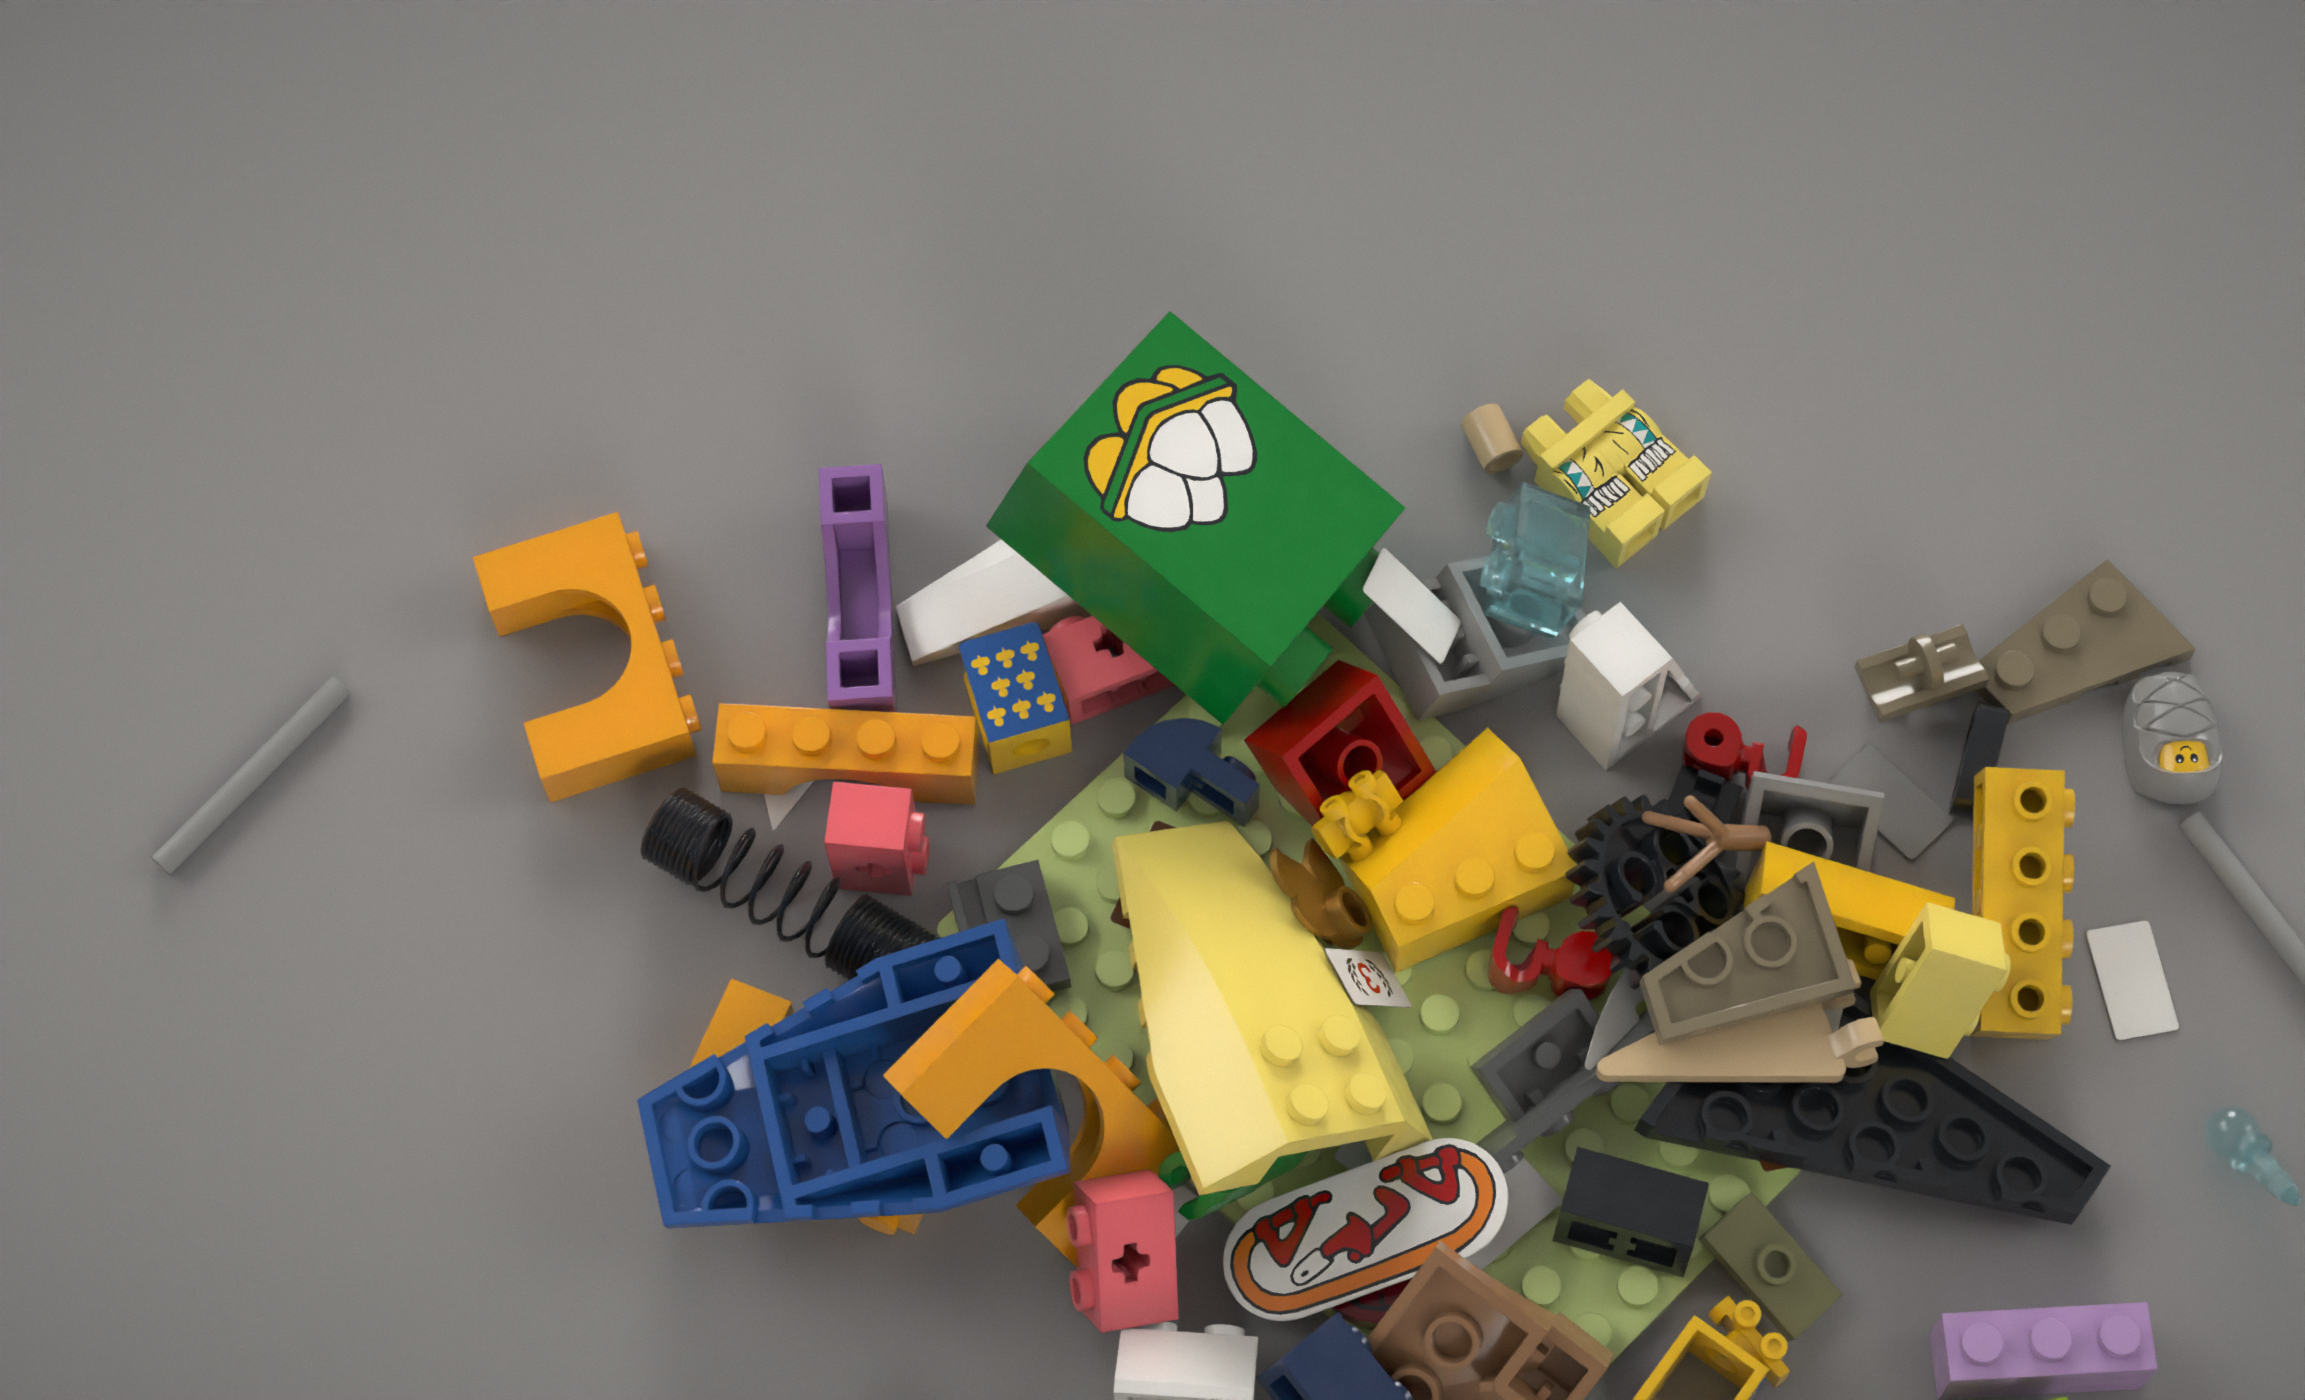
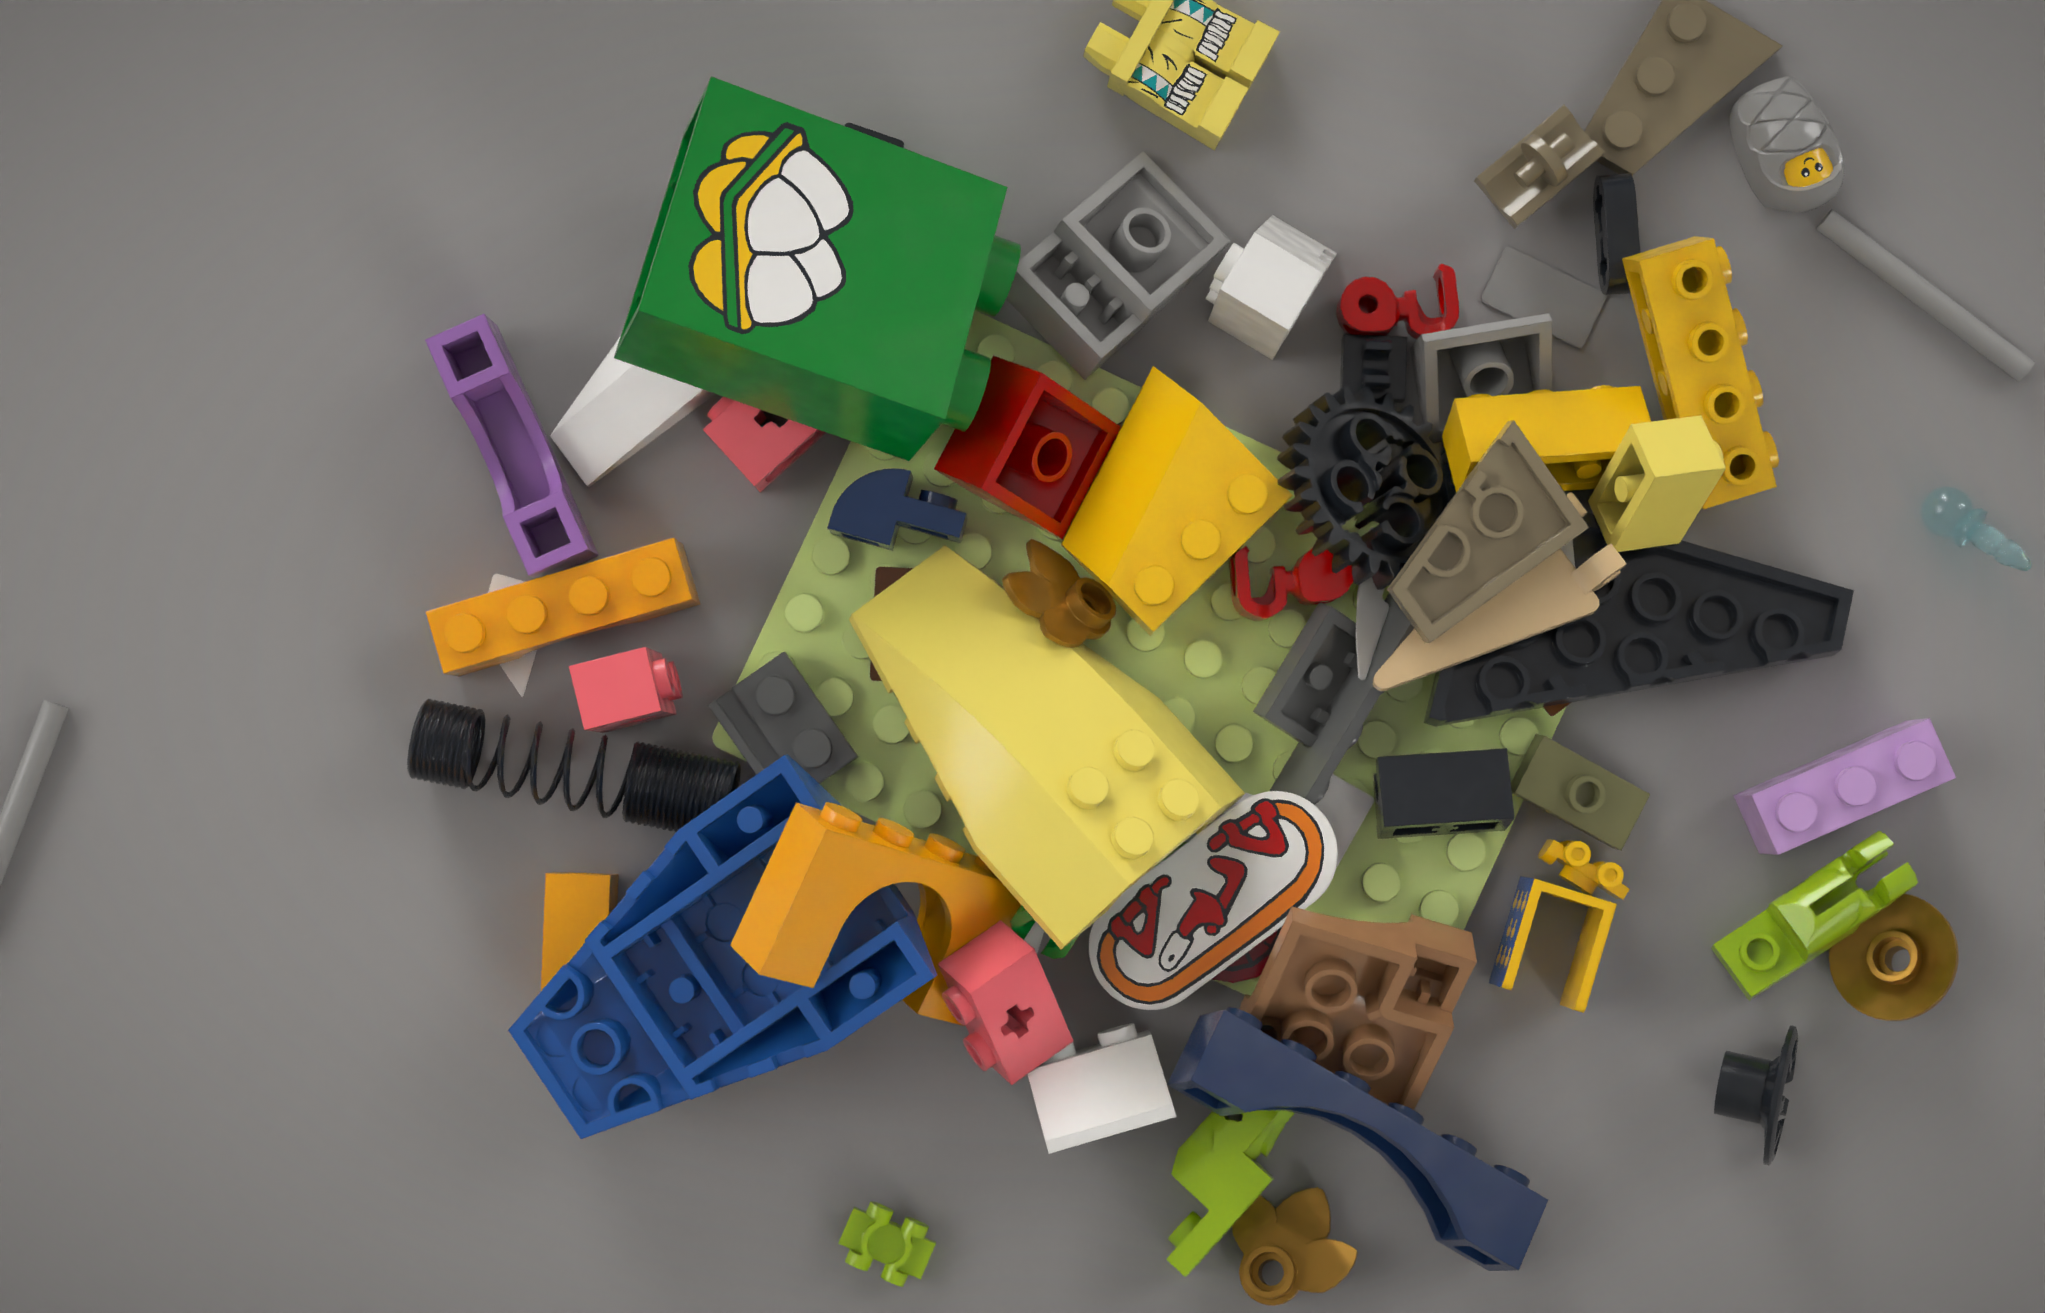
camera: 20 degrees left, 20 degrees up
light orange arch [472,512,702,803] -> none
piece [959,622,1073,775] -> none
yellow piece [1311,770,1404,861] -> none
white sticker [1325,948,1412,1008] -> none
white sticker [1363,548,1461,664] -> none
tan hinge [1461,403,1524,474] -> none
clear light blue brick [1481,481,1591,640] -> none
medium nougat plant [1642,795,1771,893] -> none
white sticker [2086,921,2179,1040] -> none

